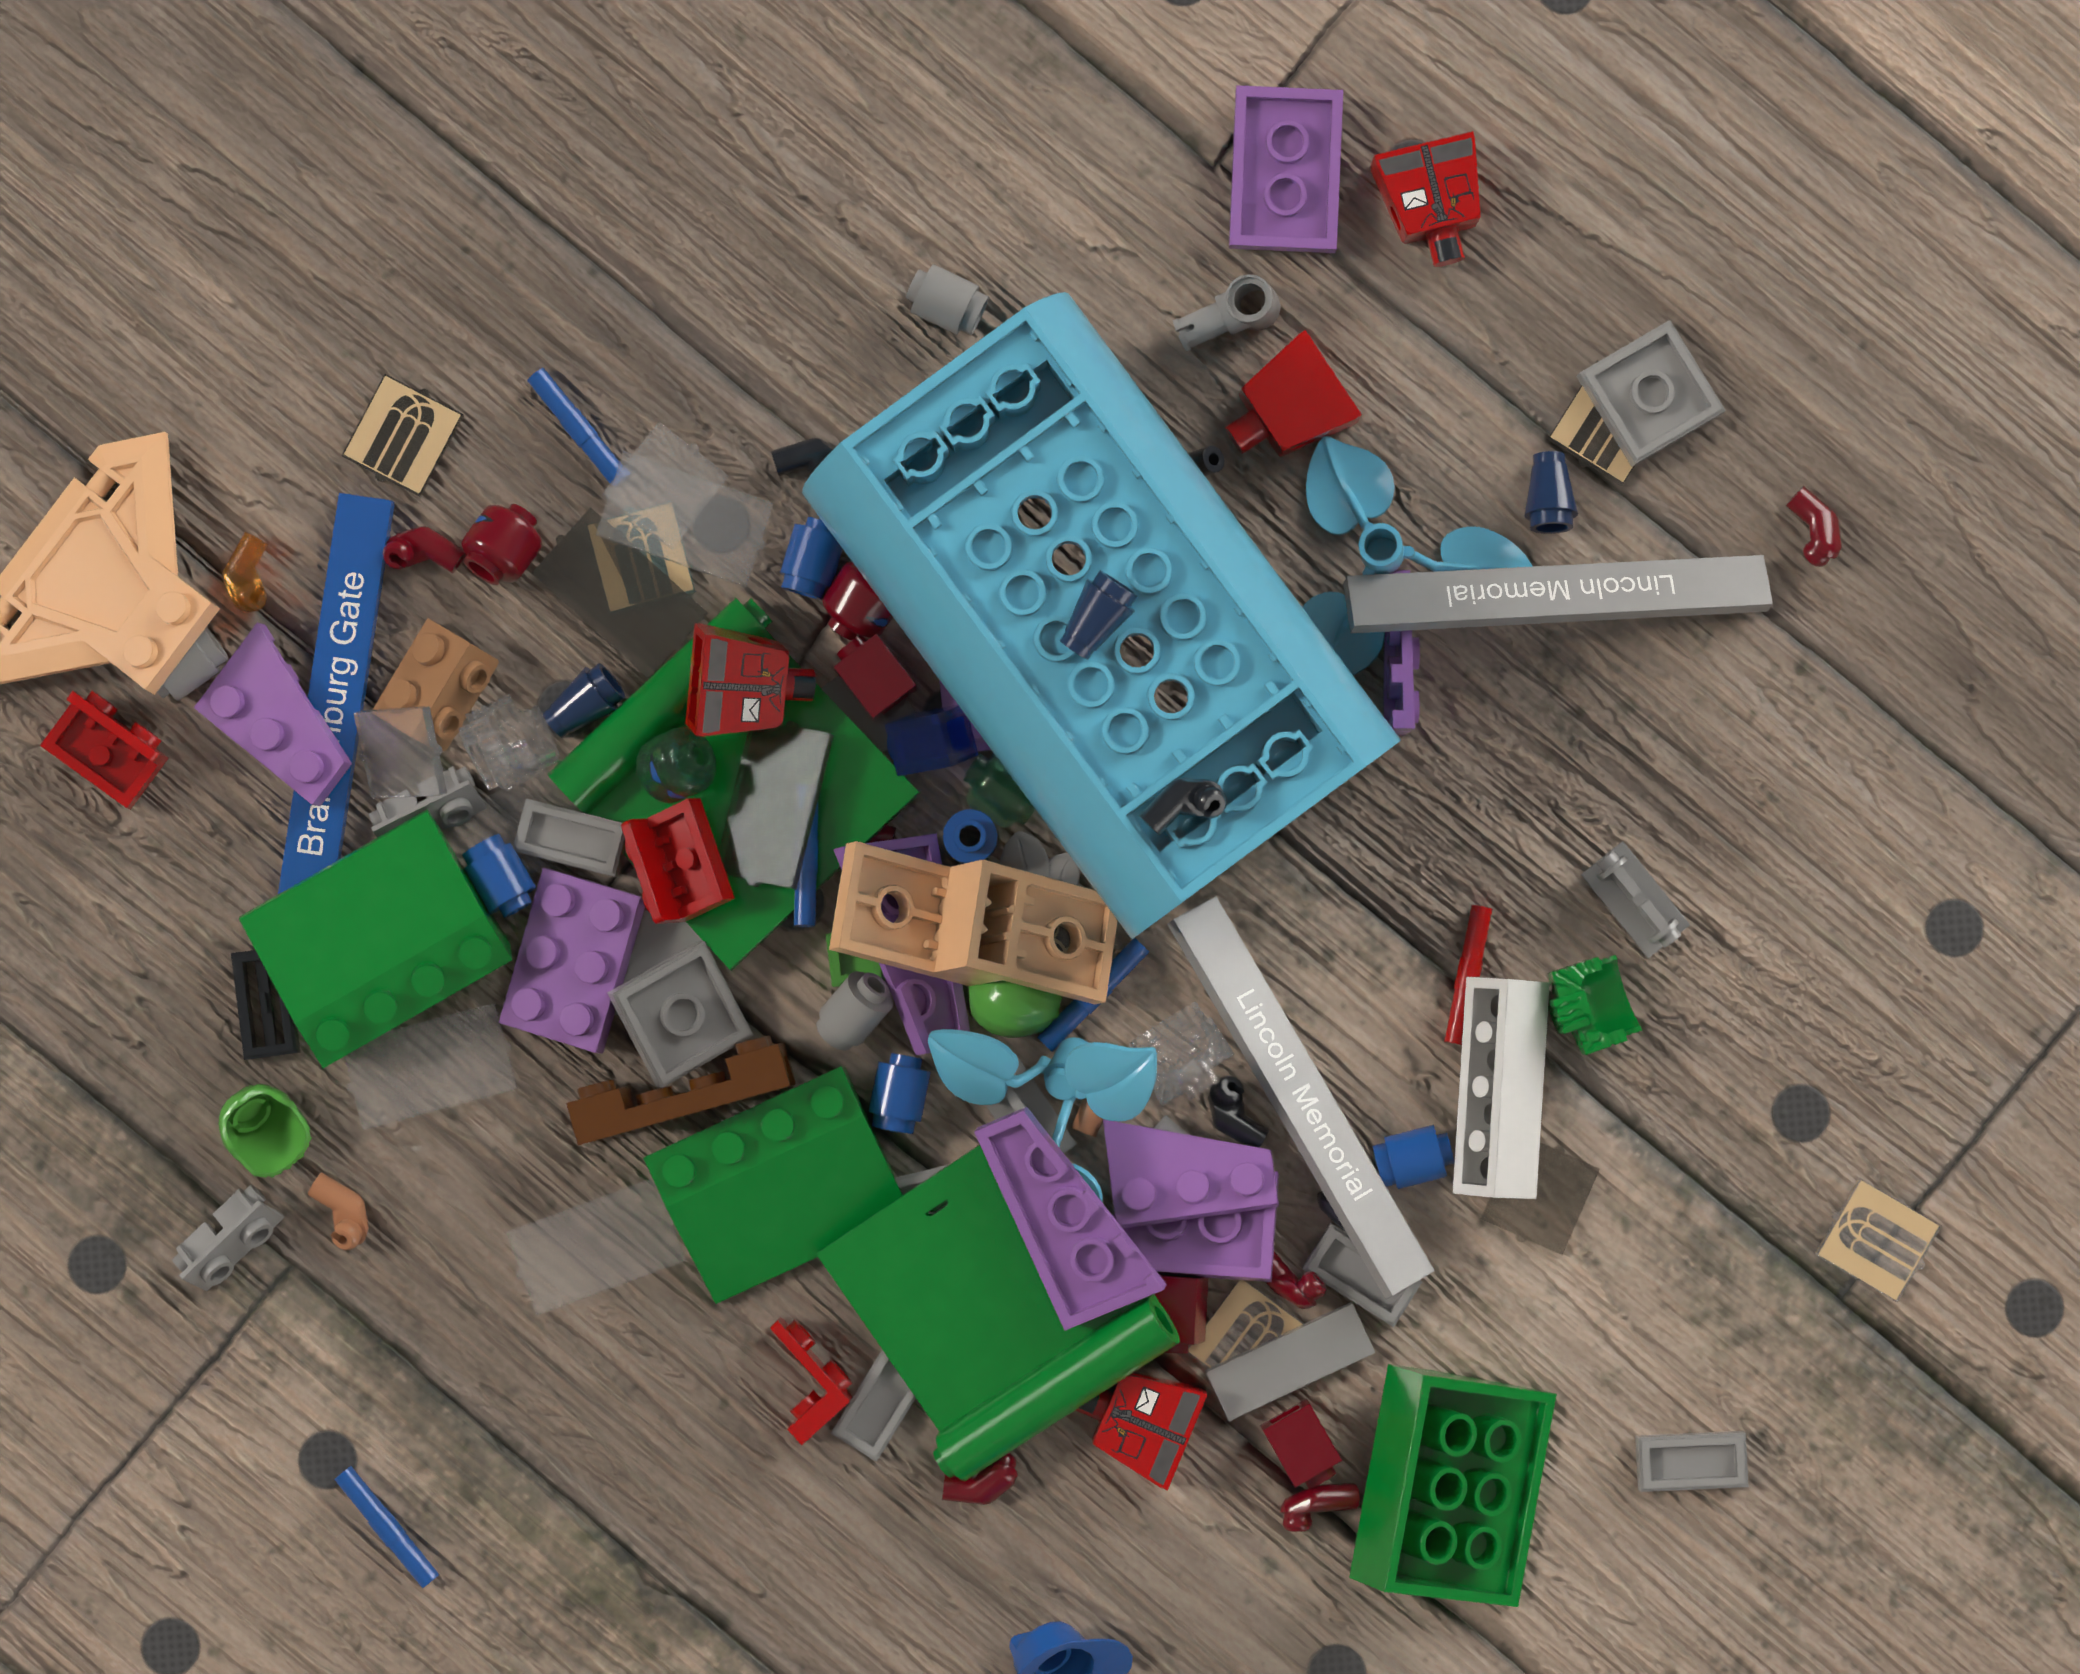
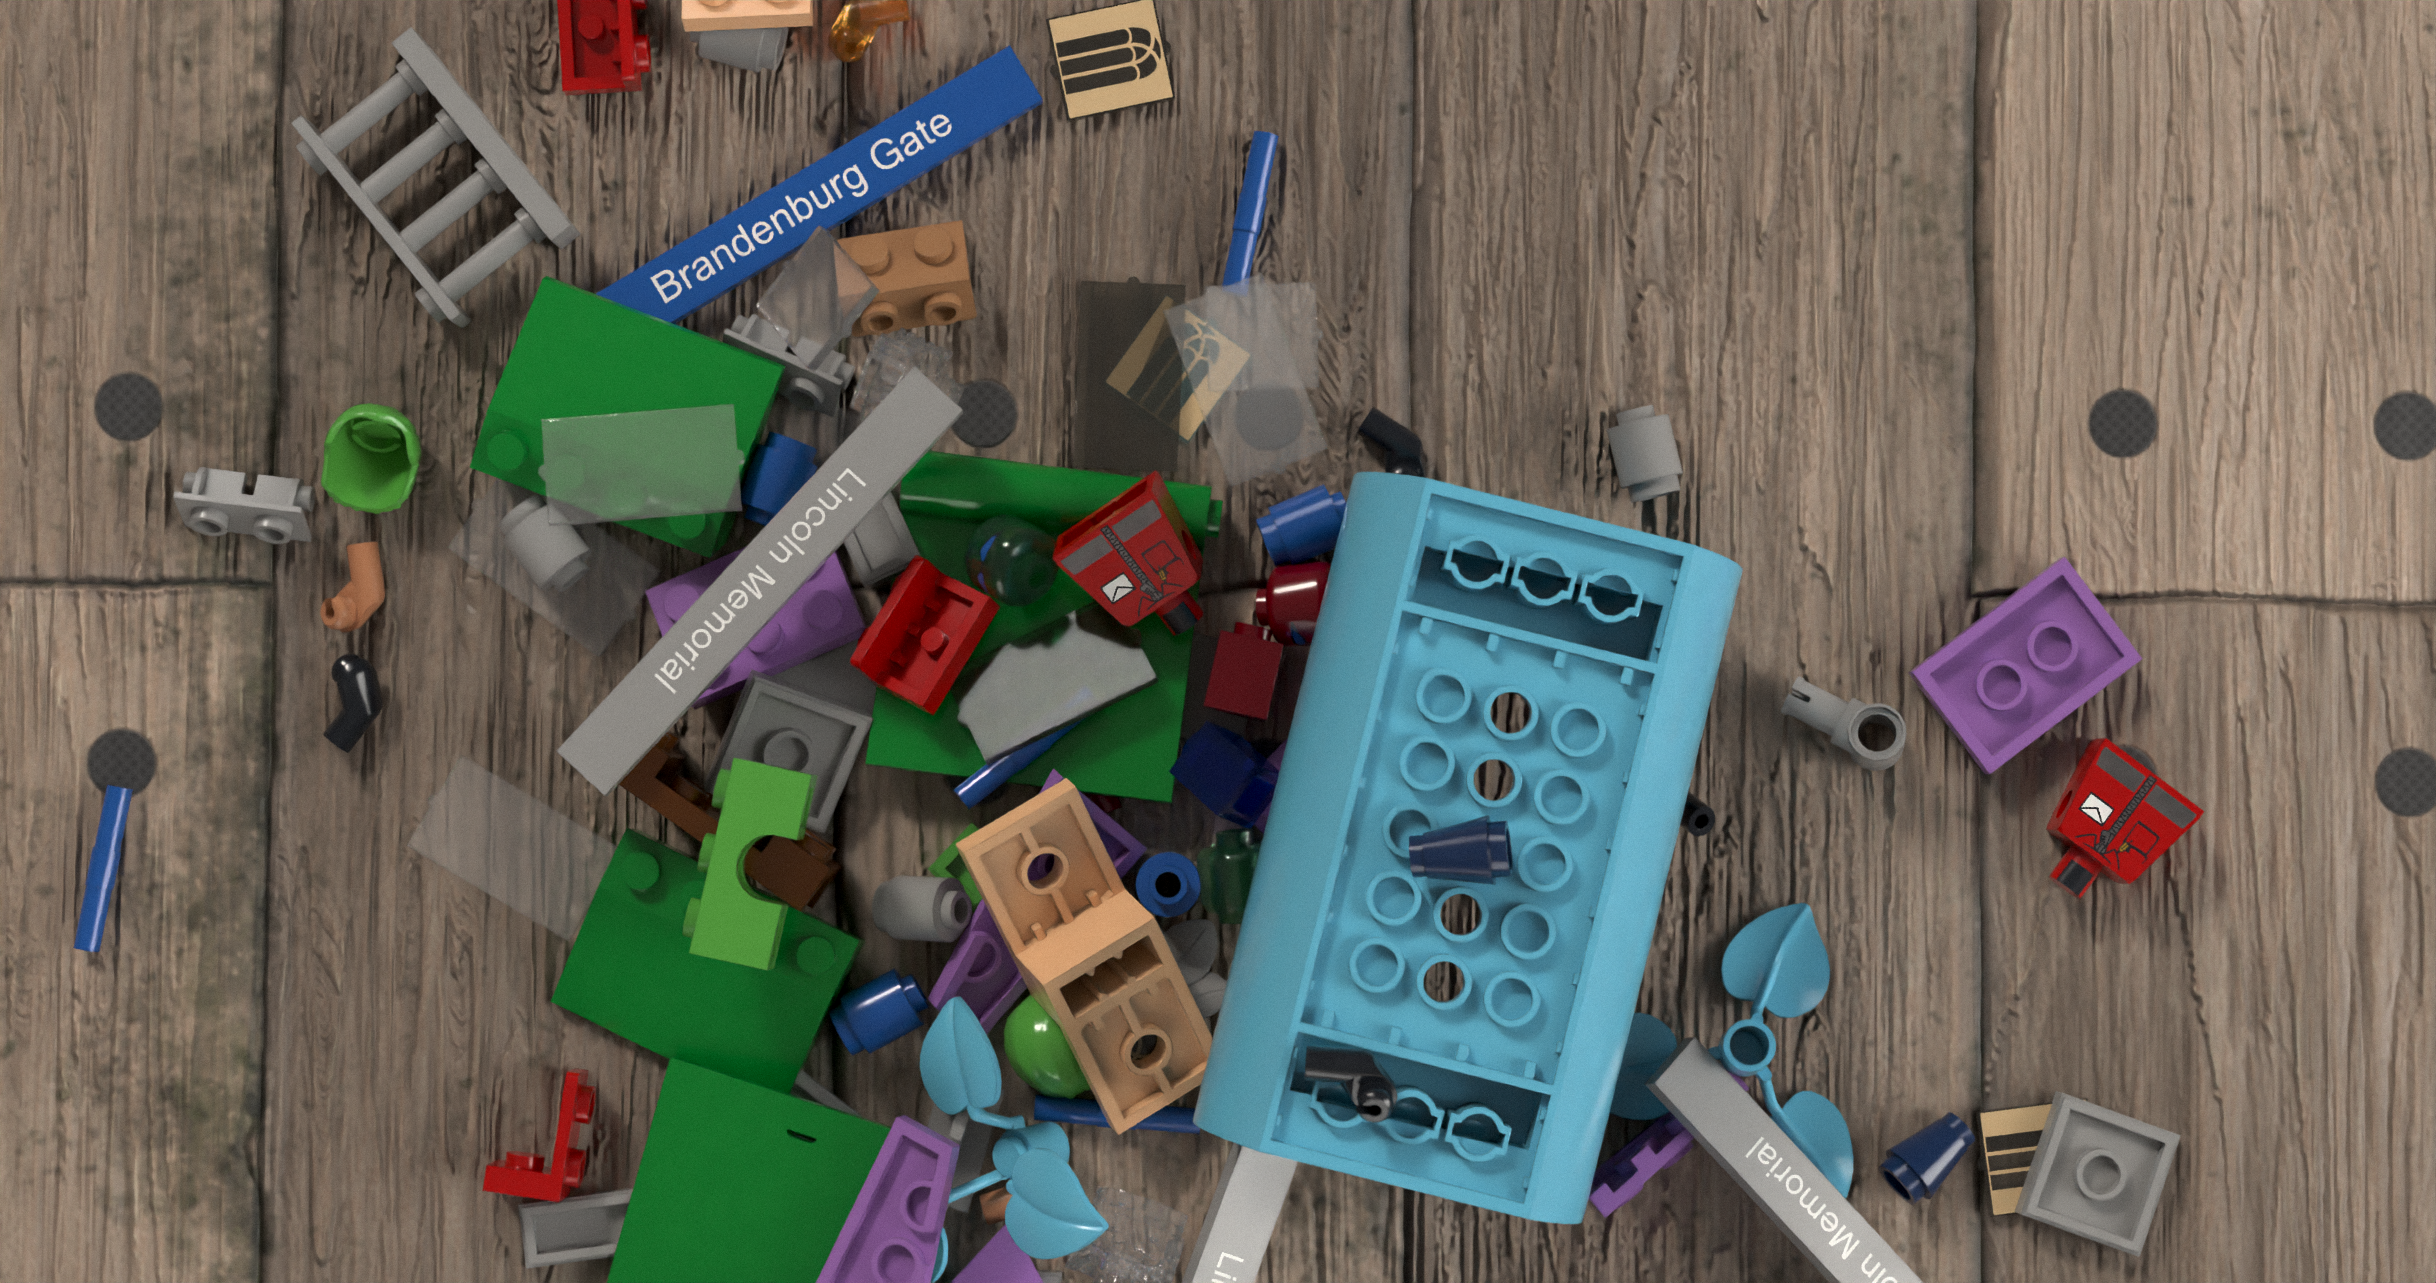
camera: 50 degrees right, 0 degrees up
medium lavender wing [194,622,352,806] -> none
black tile [231,950,301,1060] -> none
dark red arm [382,526,466,574] -> none
dark red head [462,504,542,585] -> none
dark blue cone [543,663,625,738] -> none
red torso [1225,330,1362,457] -> none
none -> light grey fence [291,27,581,329]
none -> black arm [323,654,383,753]
none -> light grey brick [498,495,592,592]
none -> clear piece [538,404,745,526]
none -> light grey tile [556,366,963,796]
none -> bright green arch [683,758,818,970]

